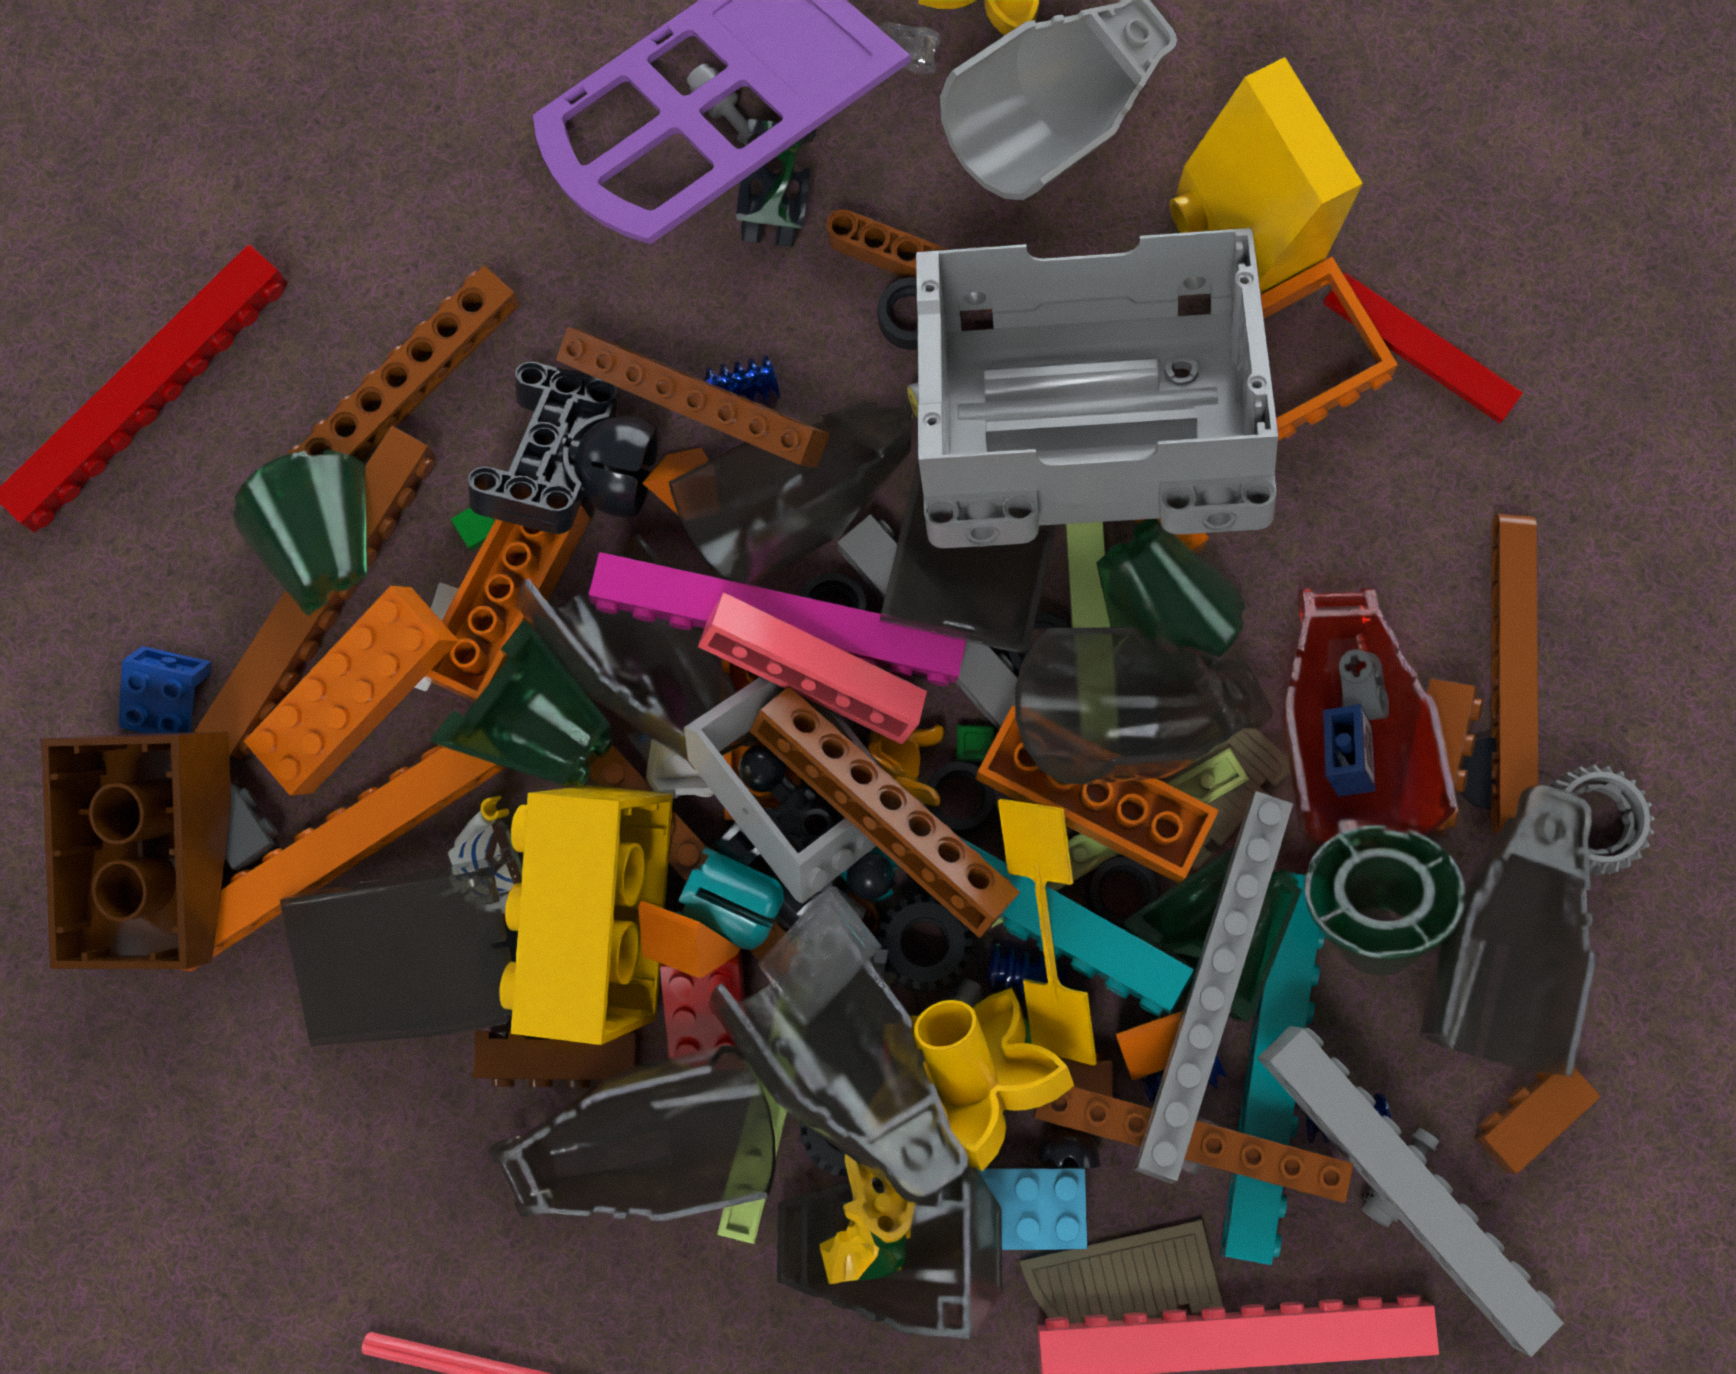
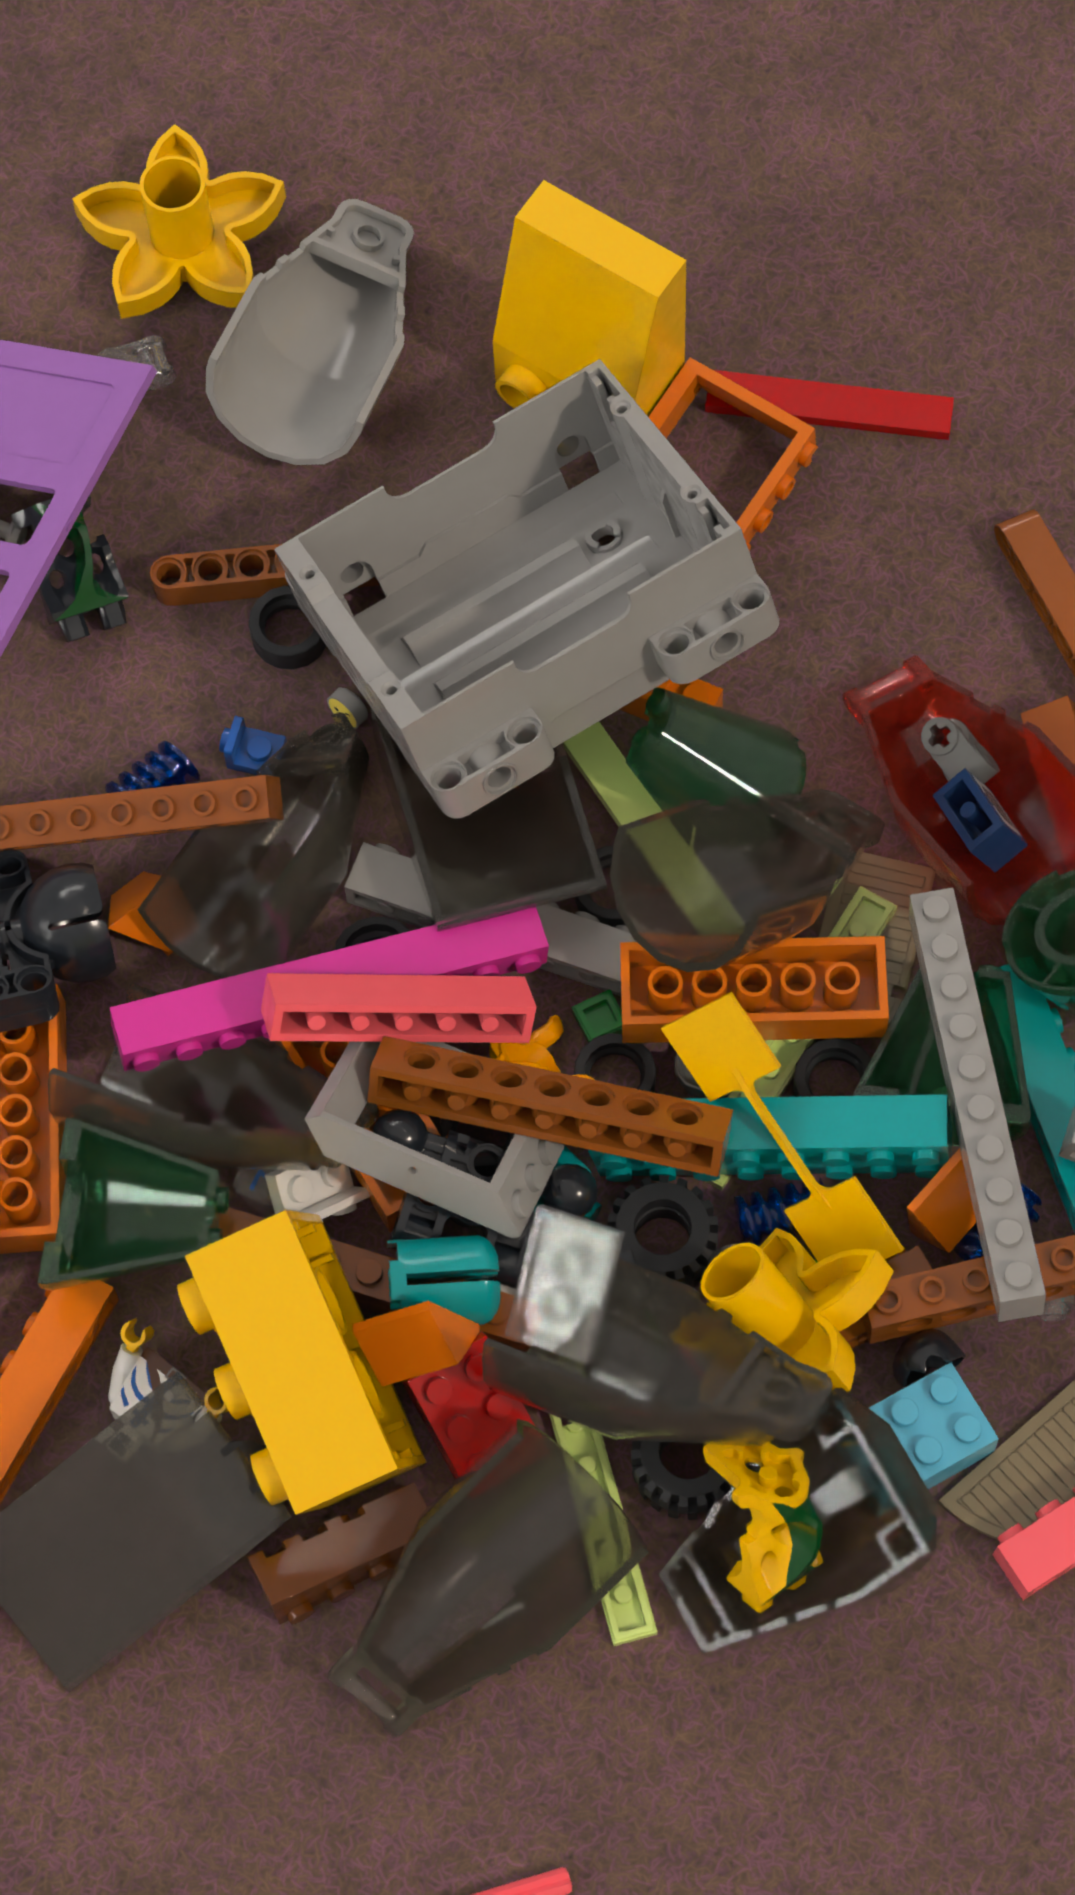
camera: 30 degrees left, 10 degrees down
none -> blue bracket [219,716,287,776]

